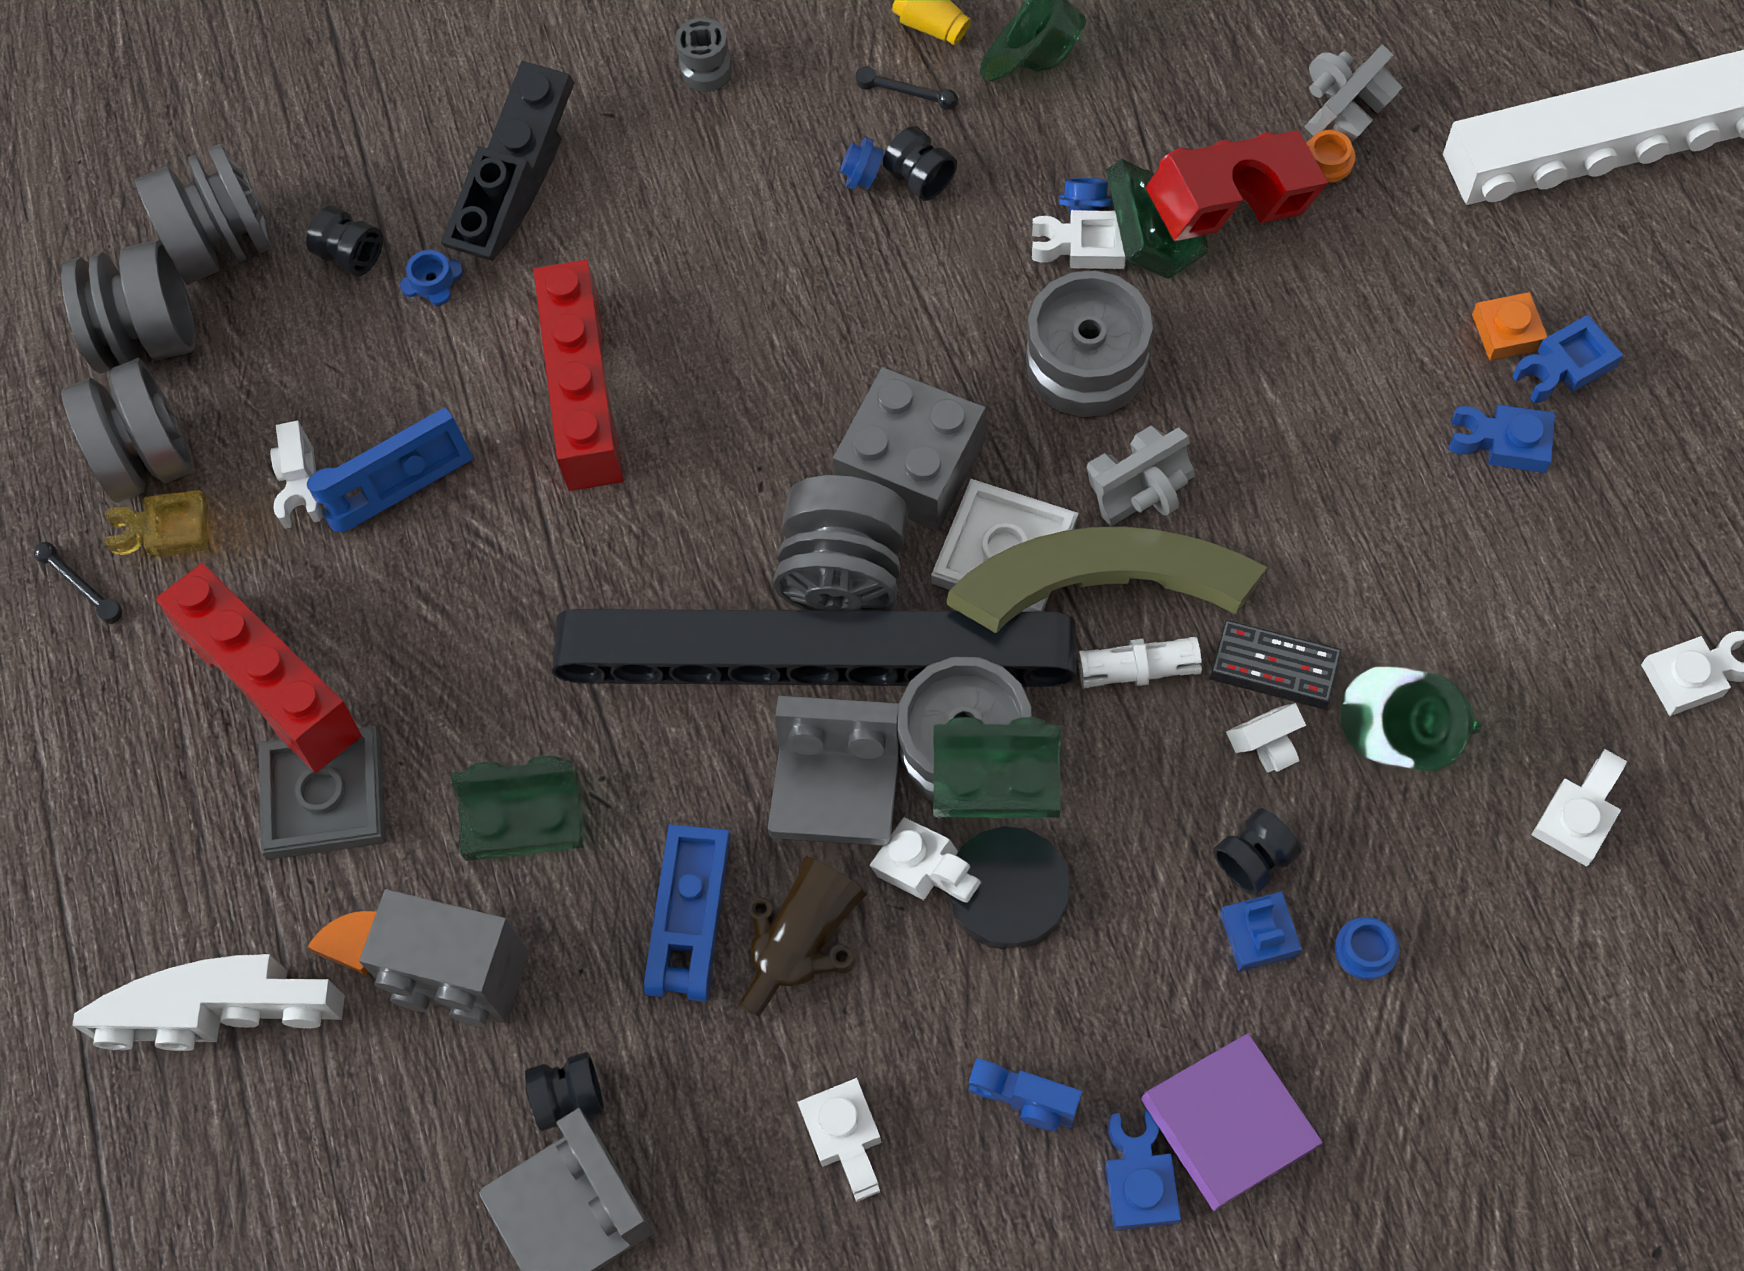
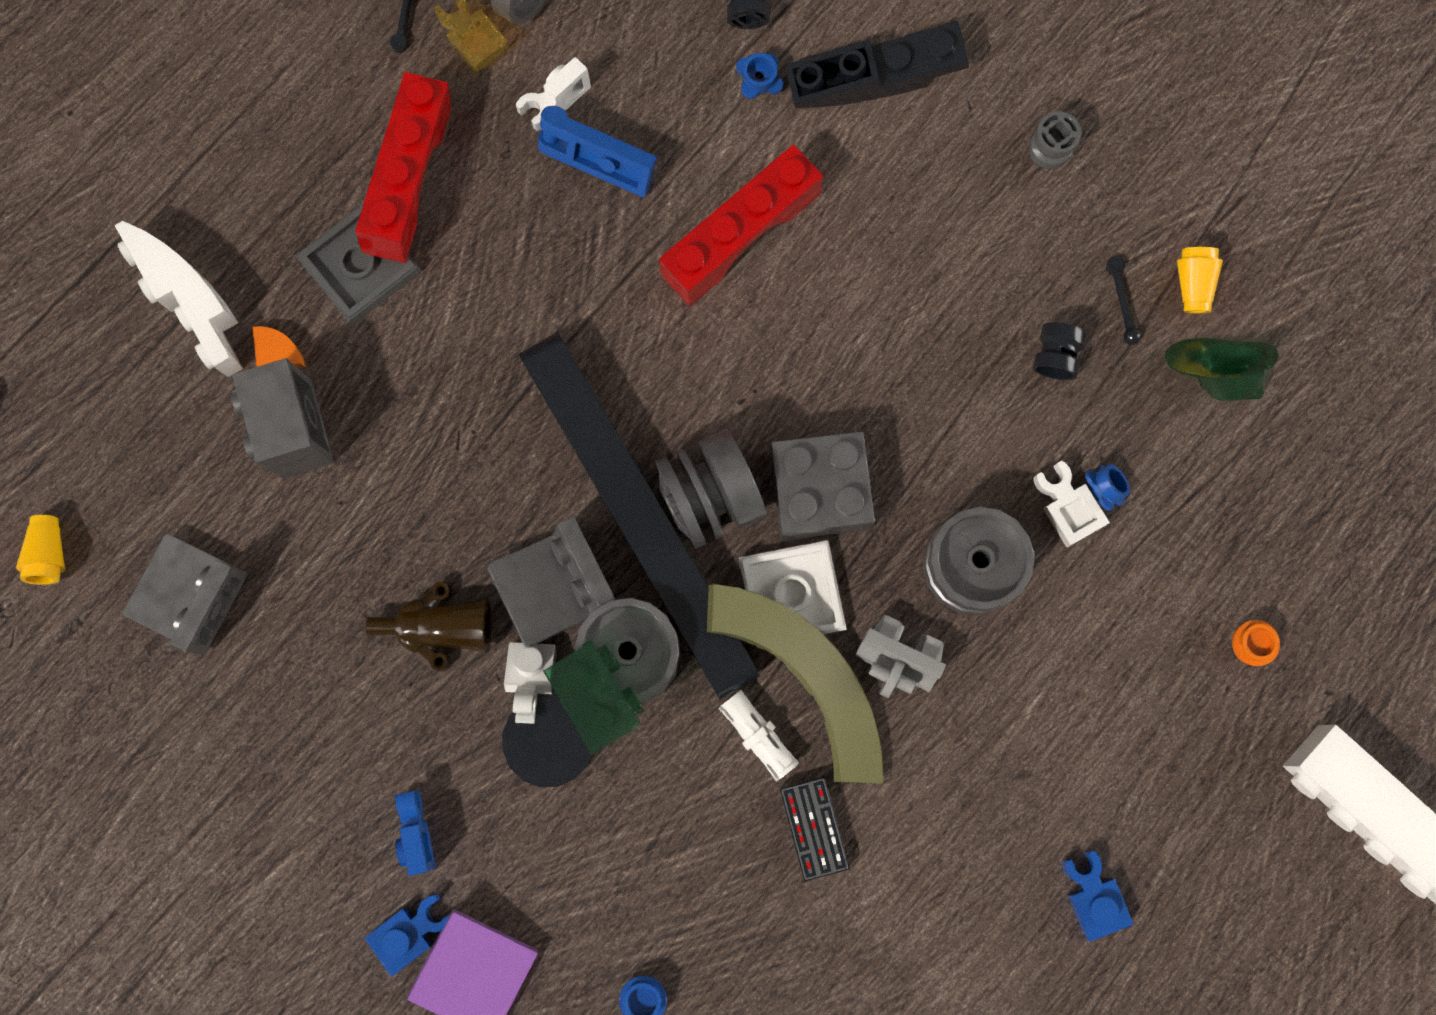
camera: 55 degrees right, 15 degrees up
clear green bracket [451,756,584,861] -> none
black wheel [525,1051,604,1131] -> none
blue plate [644,824,731,1002] -> none
white plate [797,1078,882,1202] -> none
blue plate [840,137,884,190] -> none
clear green bracket [1106,159,1209,279] -> none
red arch [1145,130,1328,241] -> none
black wheel [1213,808,1302,895] -> none
blue tile [1220,891,1302,972] -> none
white tile [1226,703,1306,773] -> none
light grey hips [1304,44,1403,143] -> none
clear green piece [1340,667,1482,771] -> none
orange plate [1472,292,1548,361] -> none
blue plate [1512,314,1623,403] -> none

